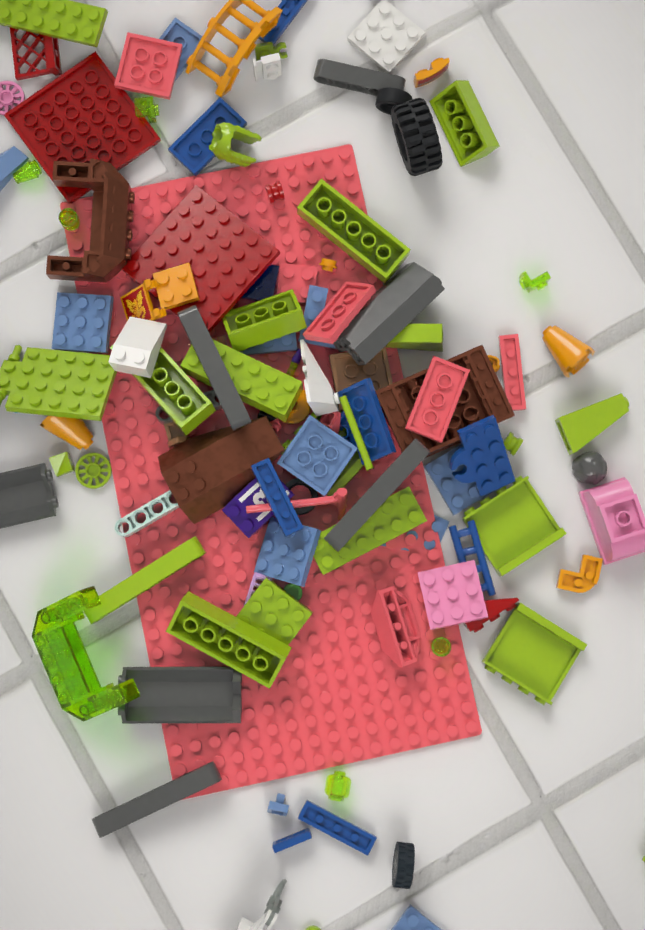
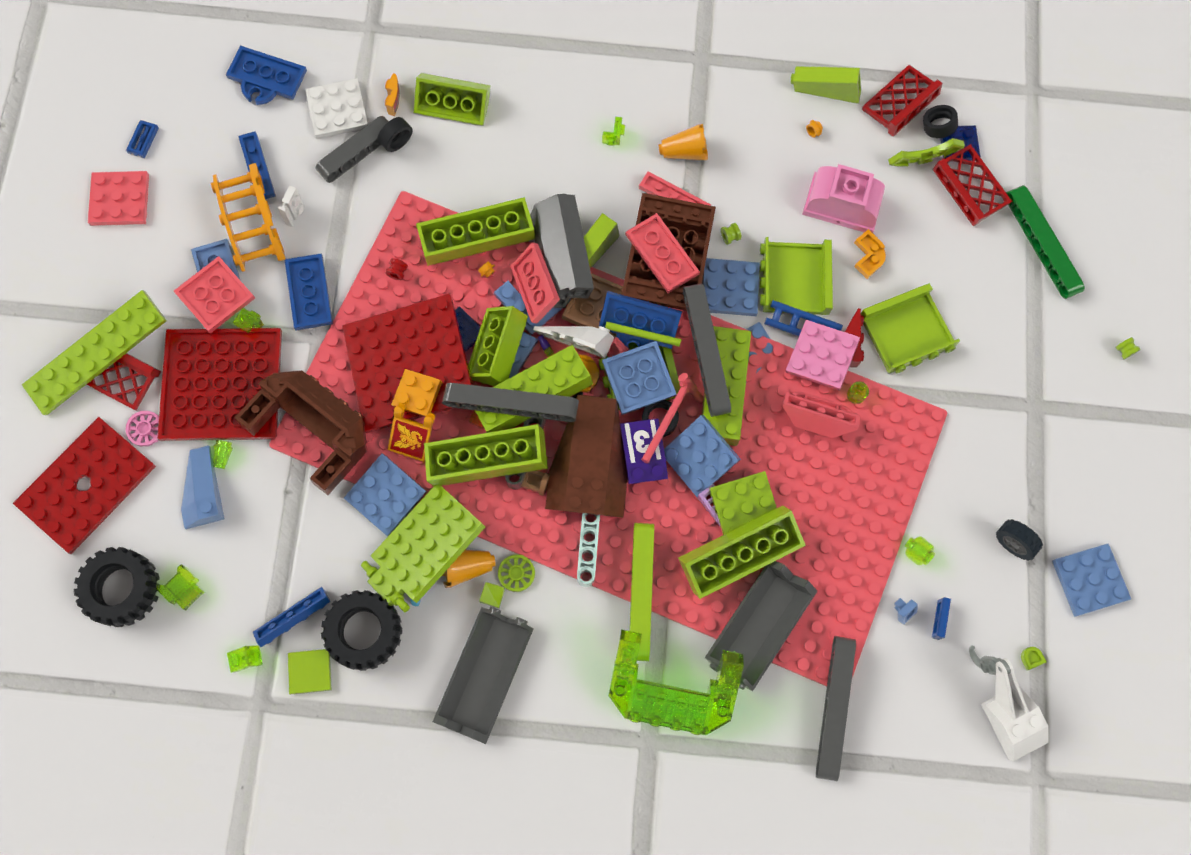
camera: 55 degrees left, 10 degrees down
clear neon green wheel [58,208,80,231] -> none
white slope [108,317,167,378] -> none
lime piece [209,122,262,167] -> none
blue plate [251,458,304,537] -> none
lime plate [255,42,288,61] -> none
bright green tile [284,583,302,601] -> none
blue plate [298,800,377,856] -> none
black tyre [391,98,443,176] -> none
blue plate [449,415,516,496] -> none
lime slope [555,393,629,455] -> none
dark grey hair [572,452,607,485] -> none

